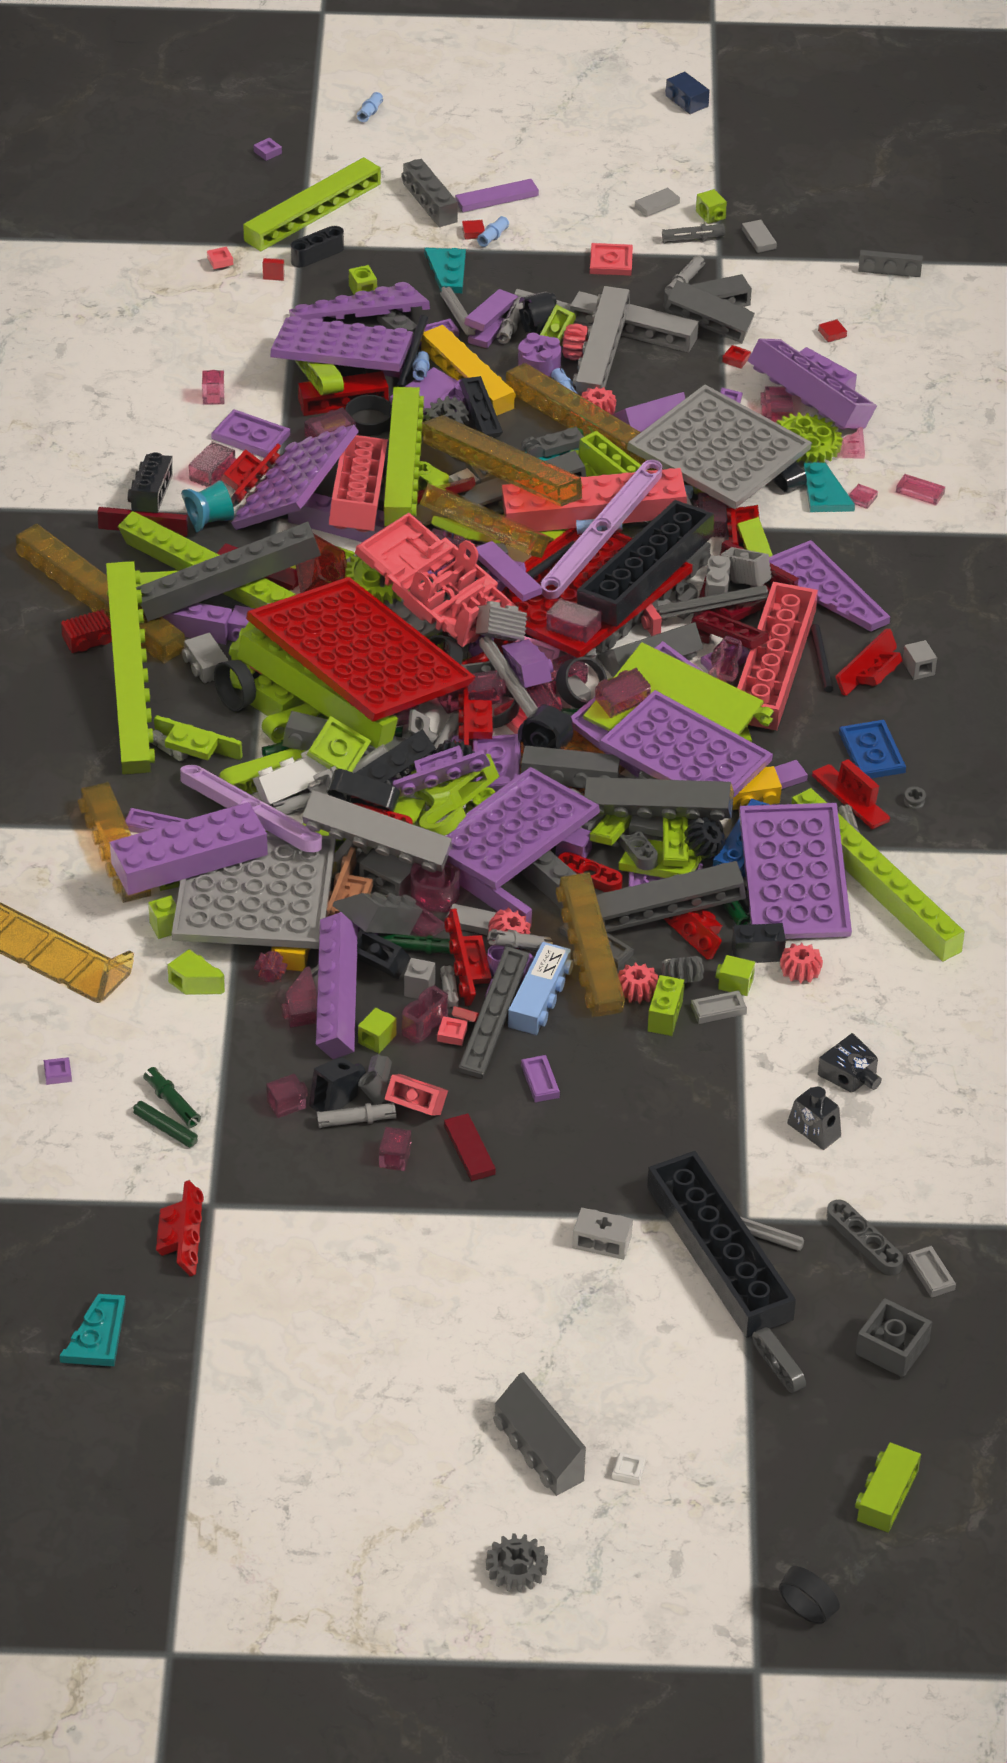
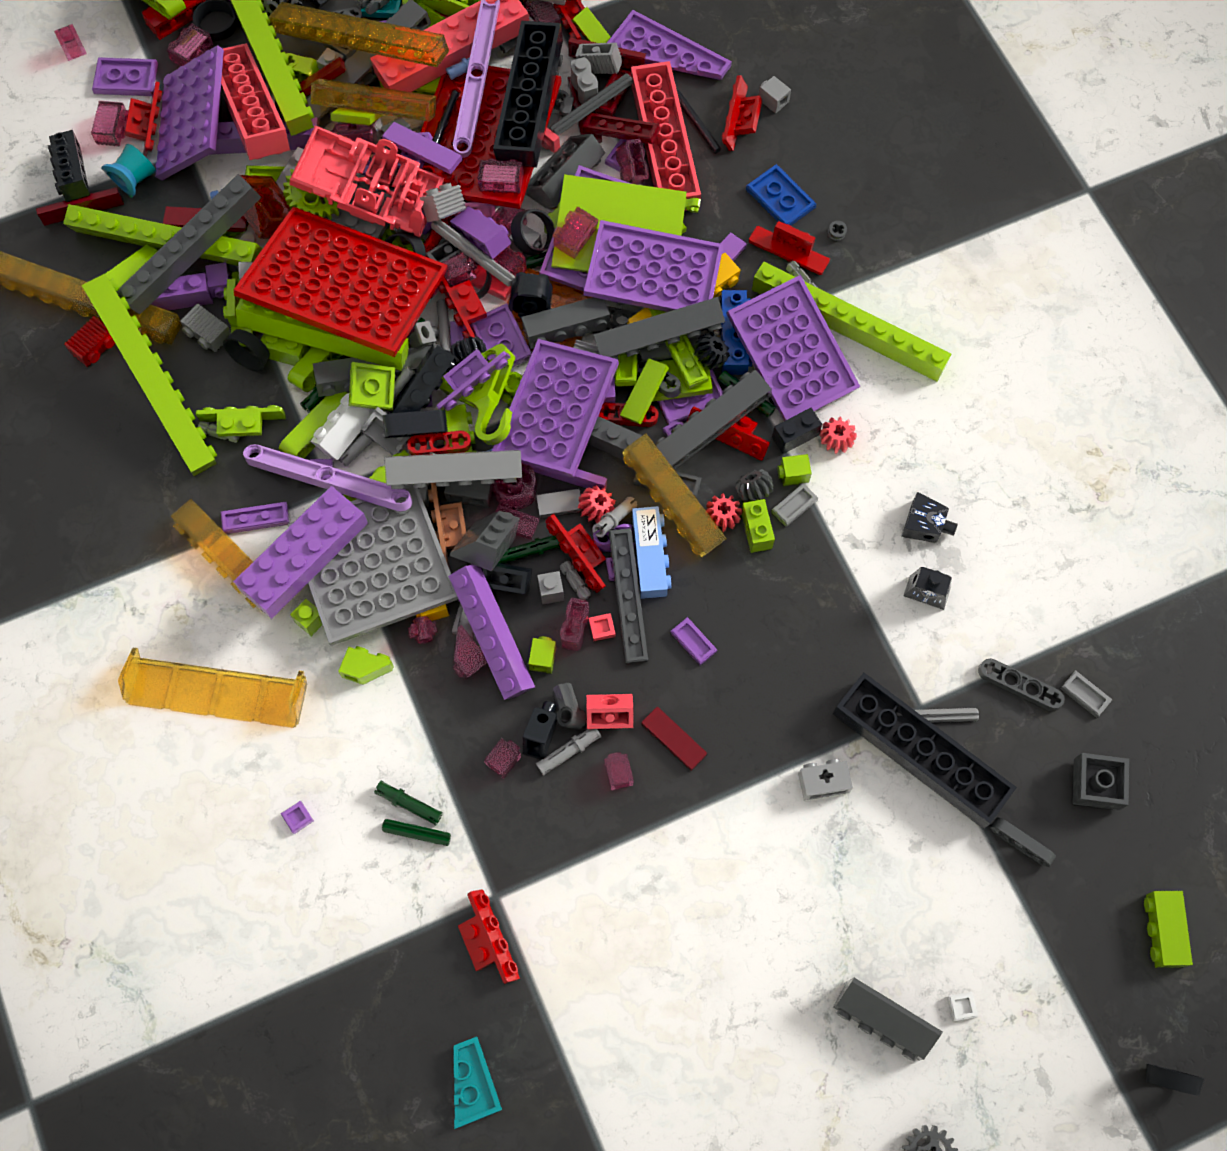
camera: 25 degrees left, 25 degrees up
tile [451,1006,480,1023] -> none
none -> lime tile [620,358,669,425]

